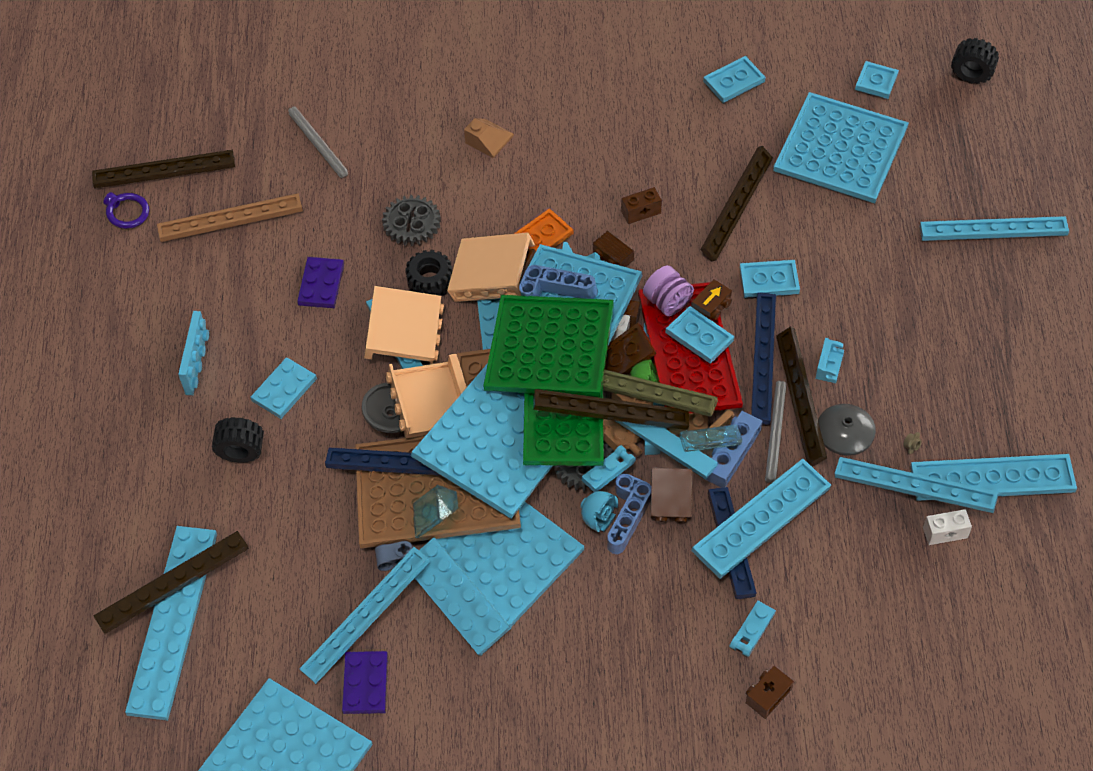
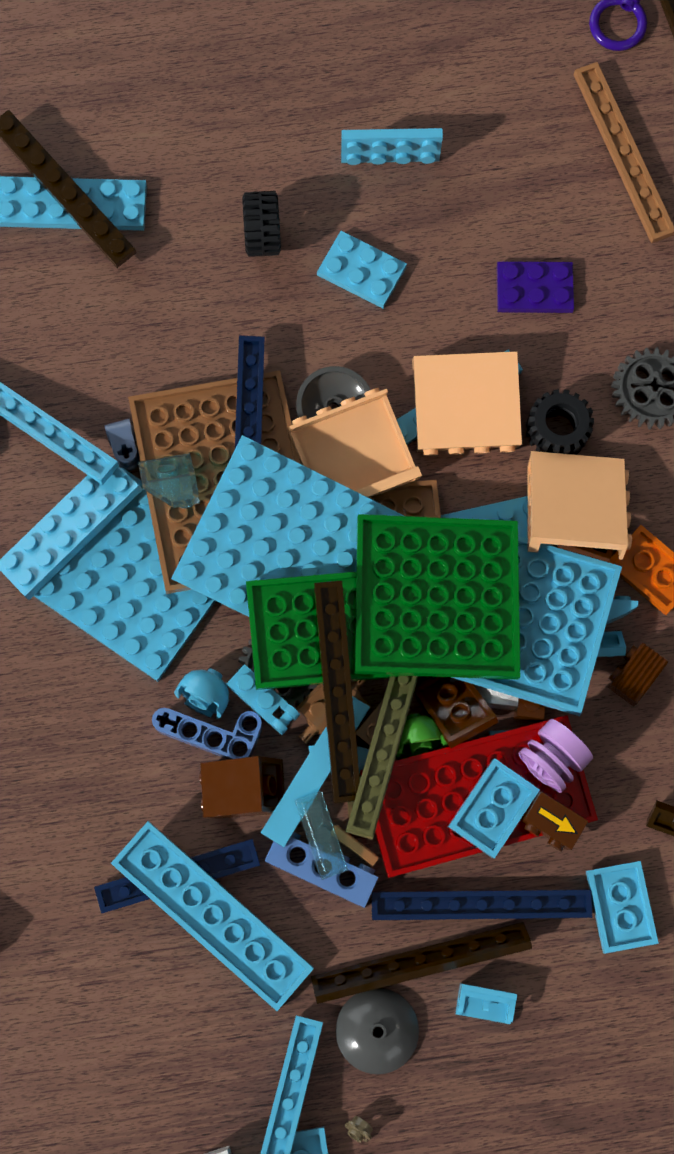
camera: 80 degrees right, 20 degrees up
medium blue beam [519,265,598,299] -> none
medium azure plate [729,601,776,657] -> none
light grey axle [765,381,786,483] -> none

